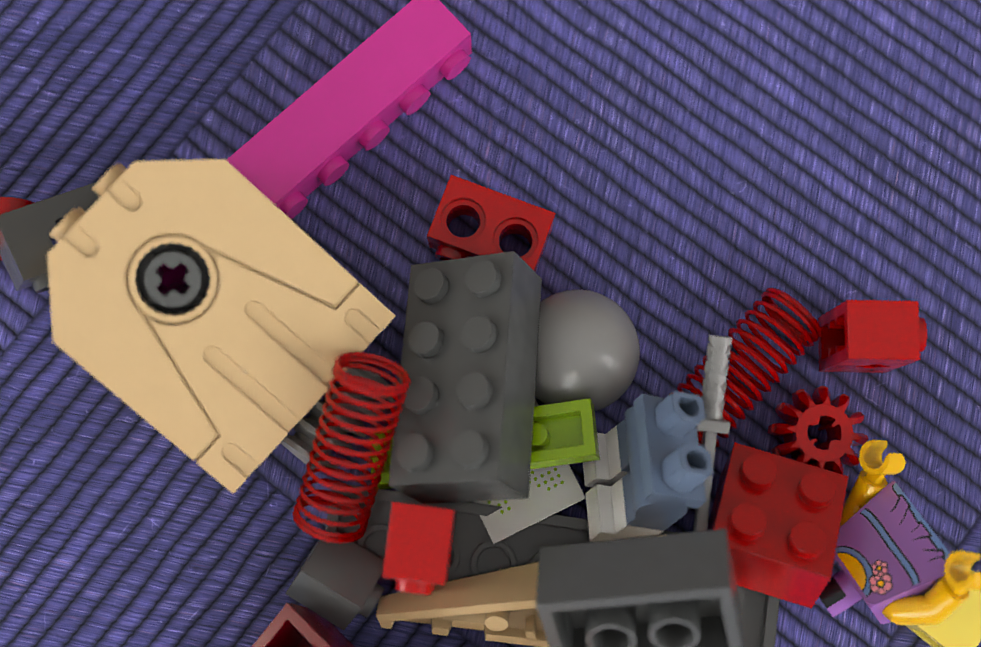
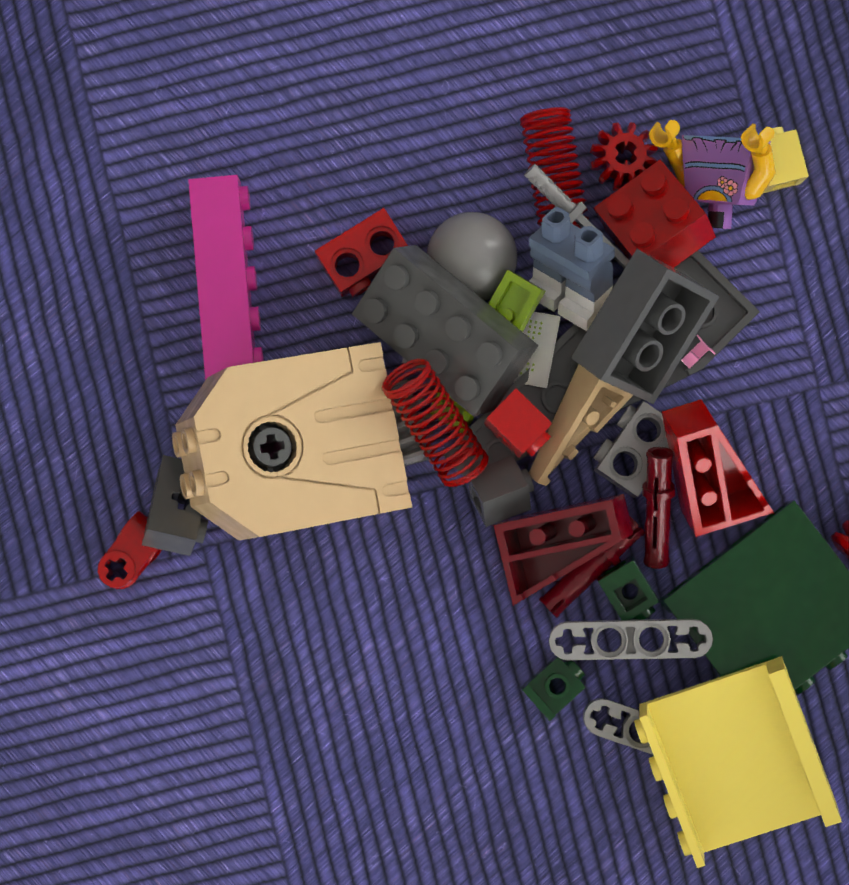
camera: 55 degrees left, 5 degrees up
red brick [818,300,927,373] -> none

